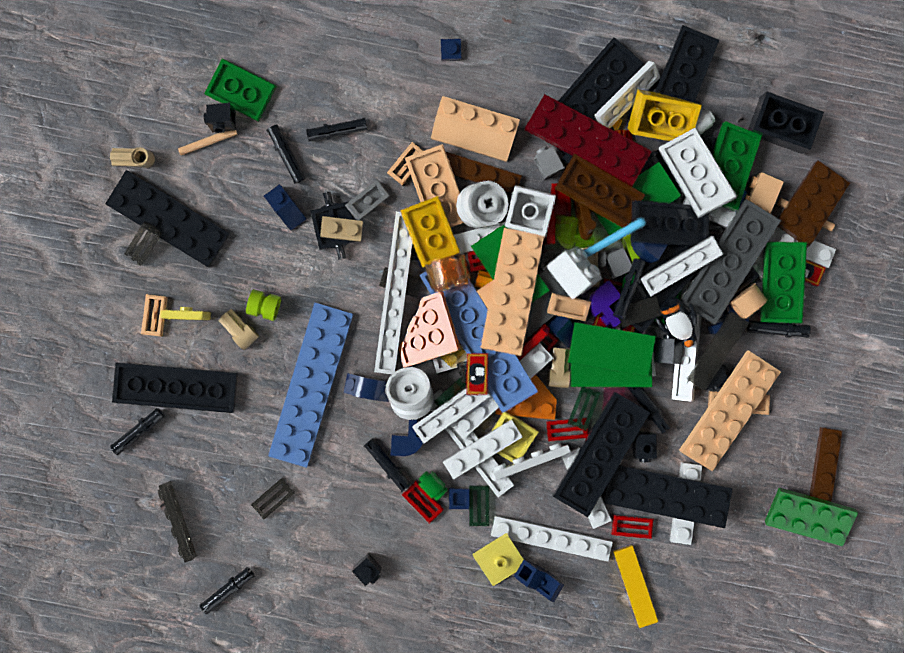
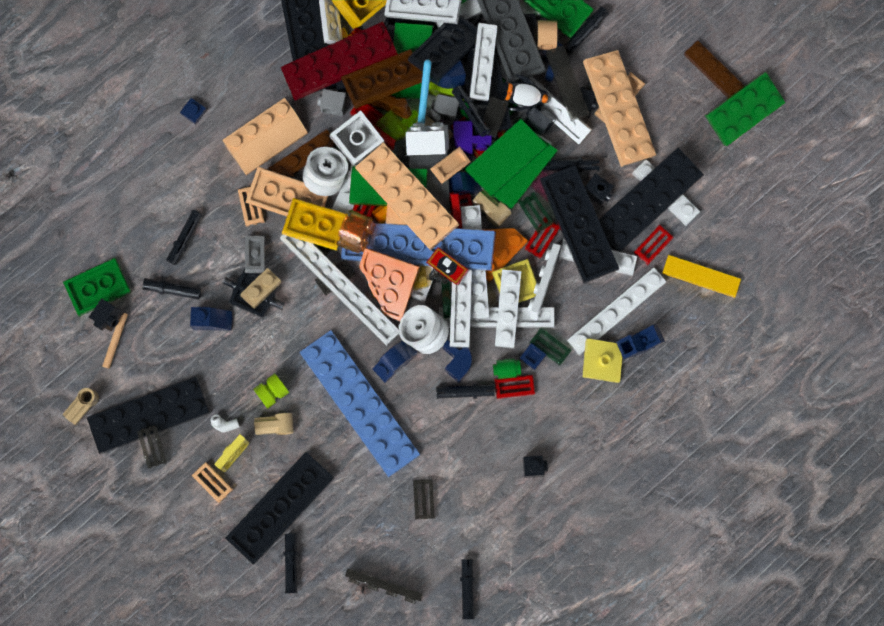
camera: 50 degrees left, 10 degrees down
none -> white arm [211,414,240,433]

